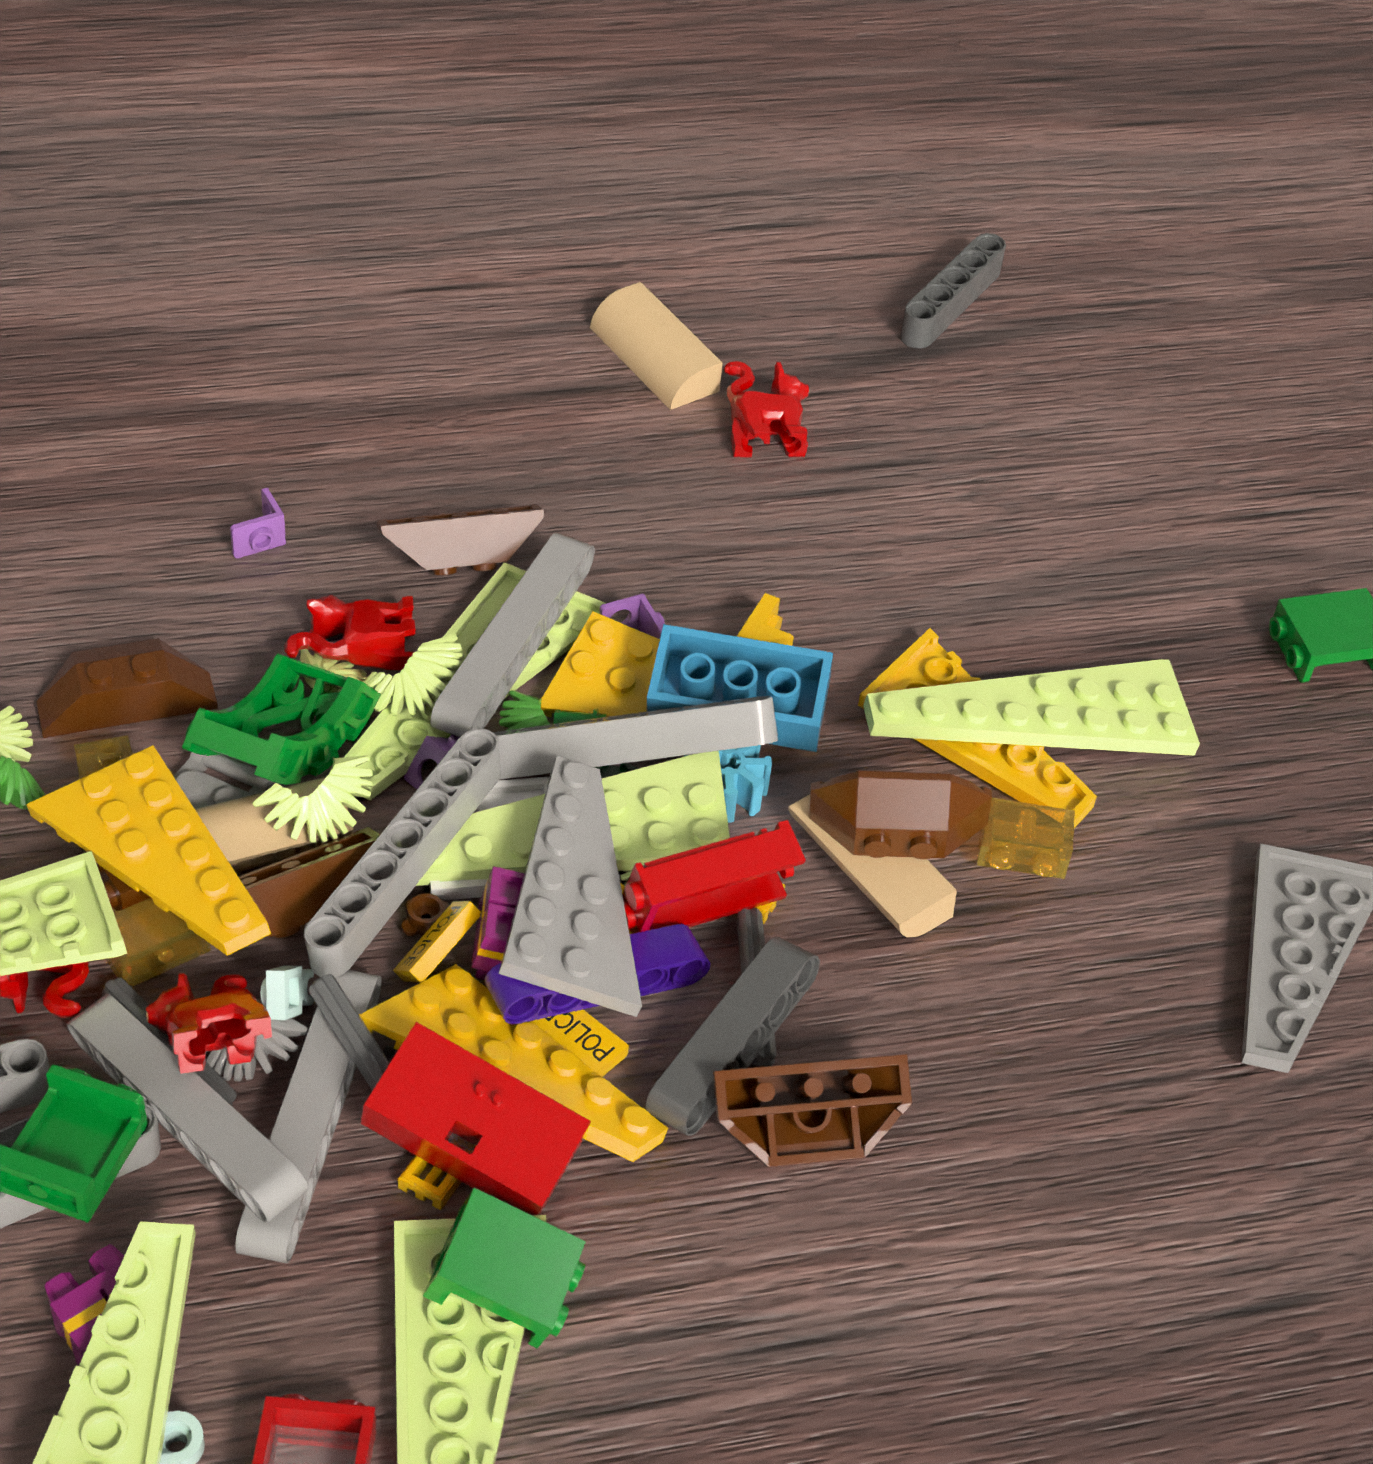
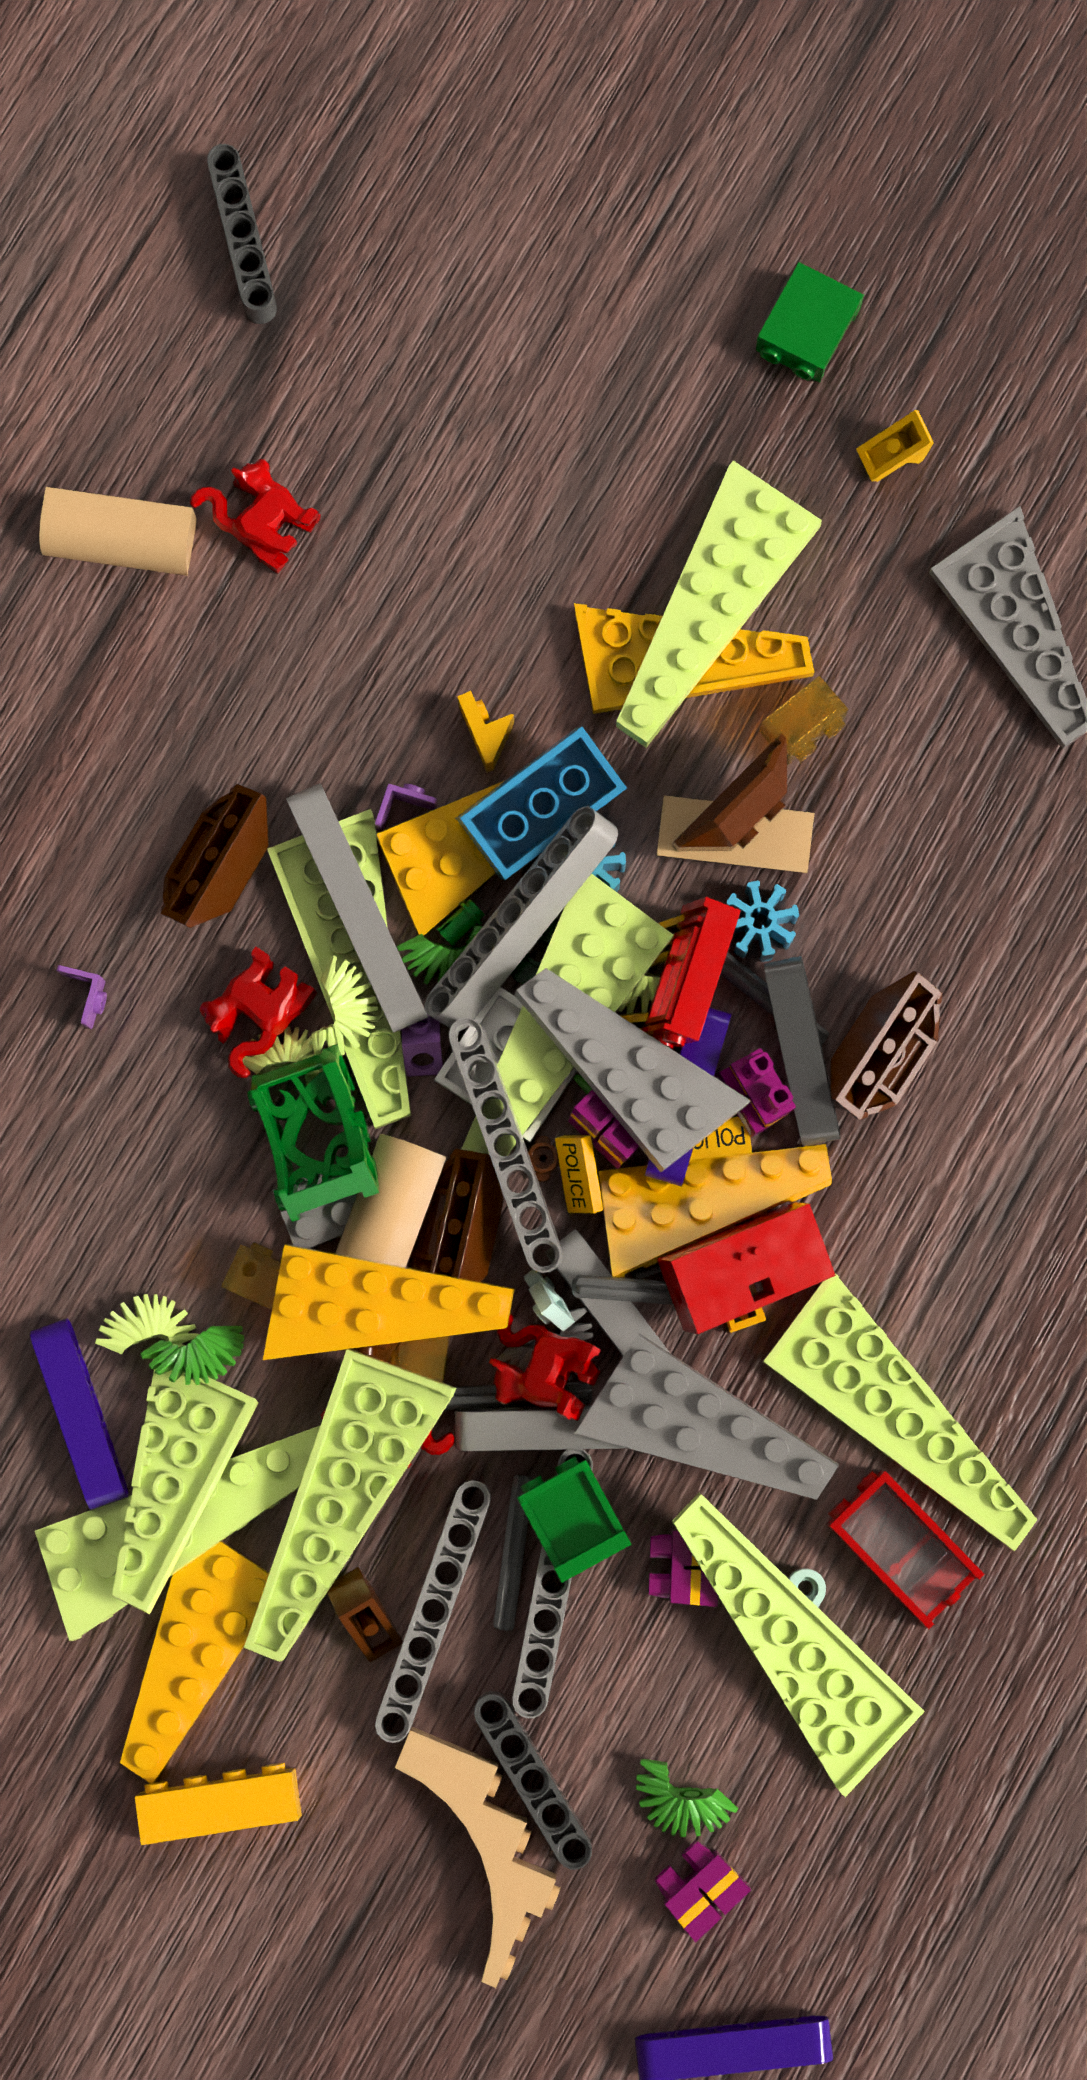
camera: 40 degrees left, 35 degrees up
reddish brown wedge [36,638,218,738] -> none
yellowish green hair [252,755,373,843] -> none
panel [423,1188,586,1349] -> none
none -> light grey wing [574,1333,839,1500]
none -> magenta hips [714,1048,796,1138]
none -> medium azure gear [726,881,799,962]
none -> yellow slope [856,410,934,482]

